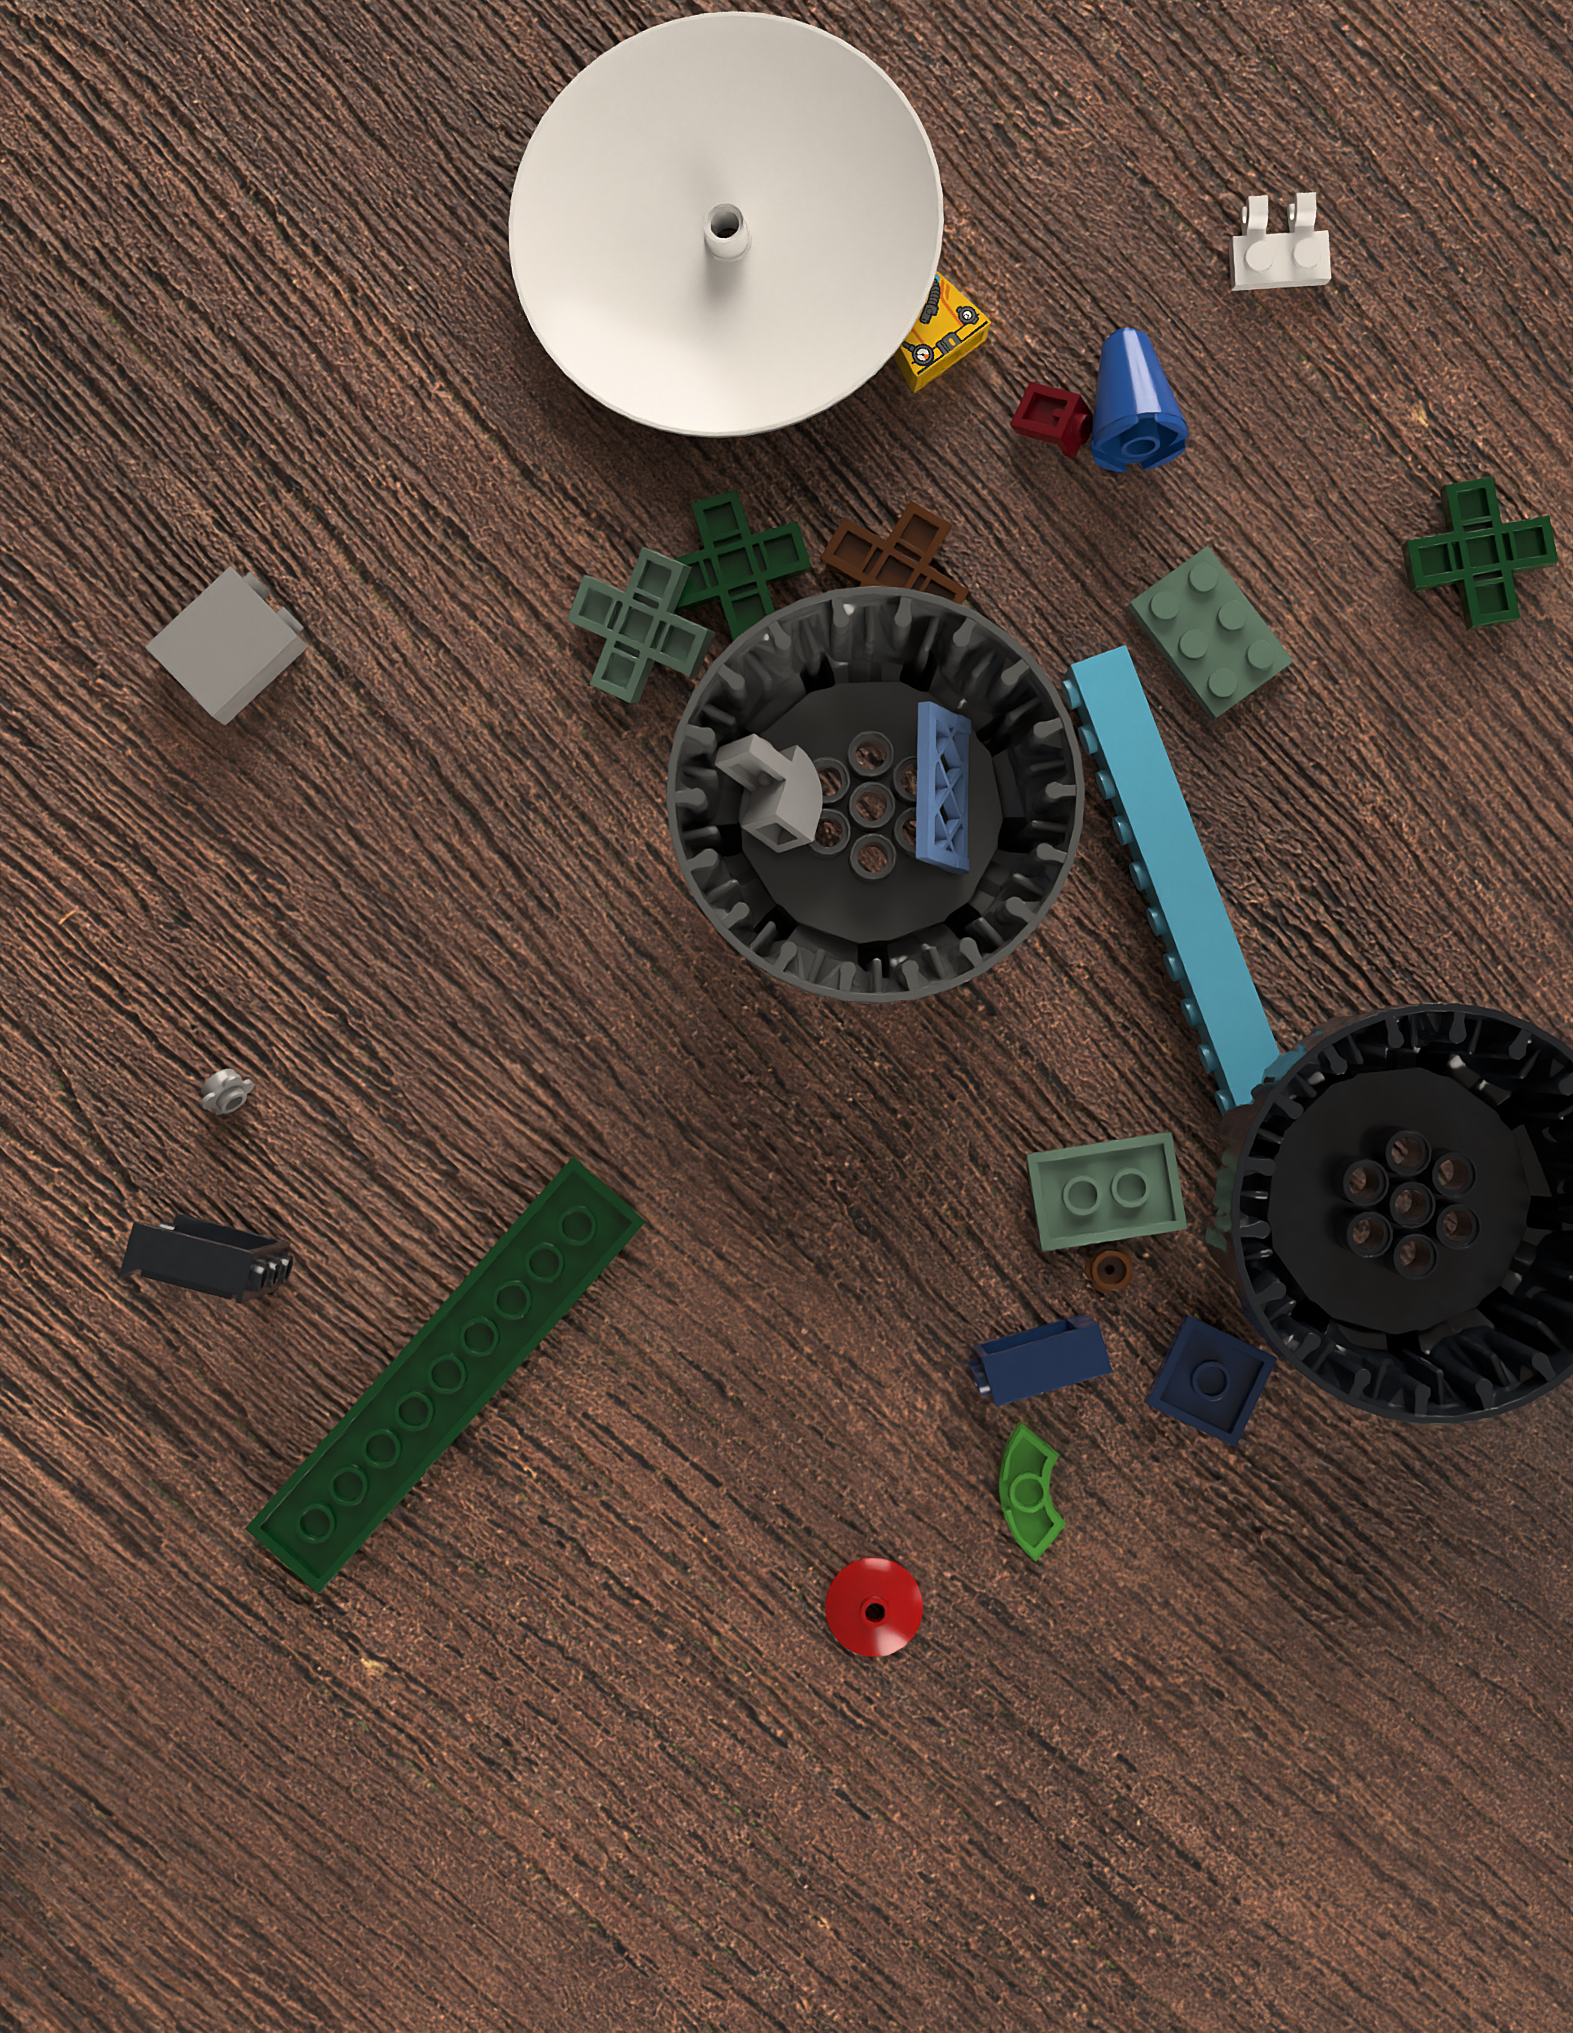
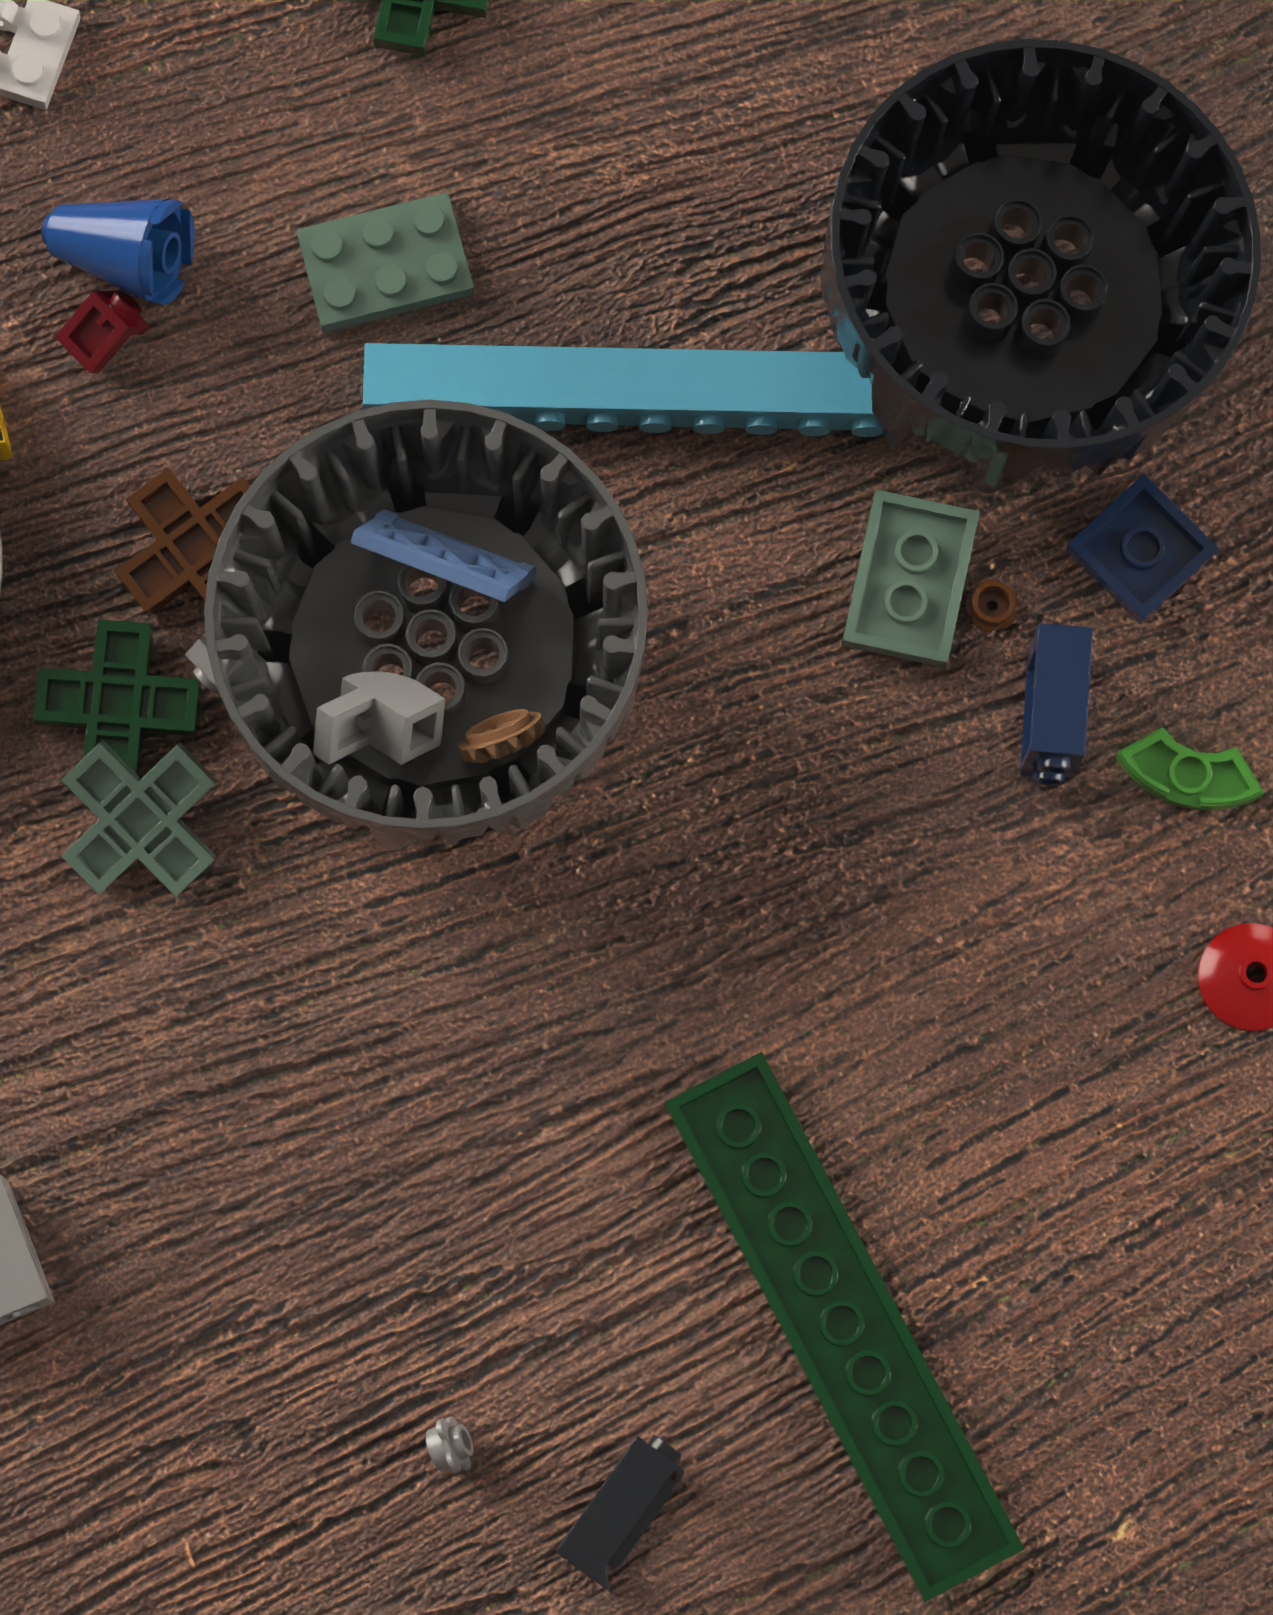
camera: 65 degrees left, 10 degrees down
none -> medium nougat gear [457,709,545,764]

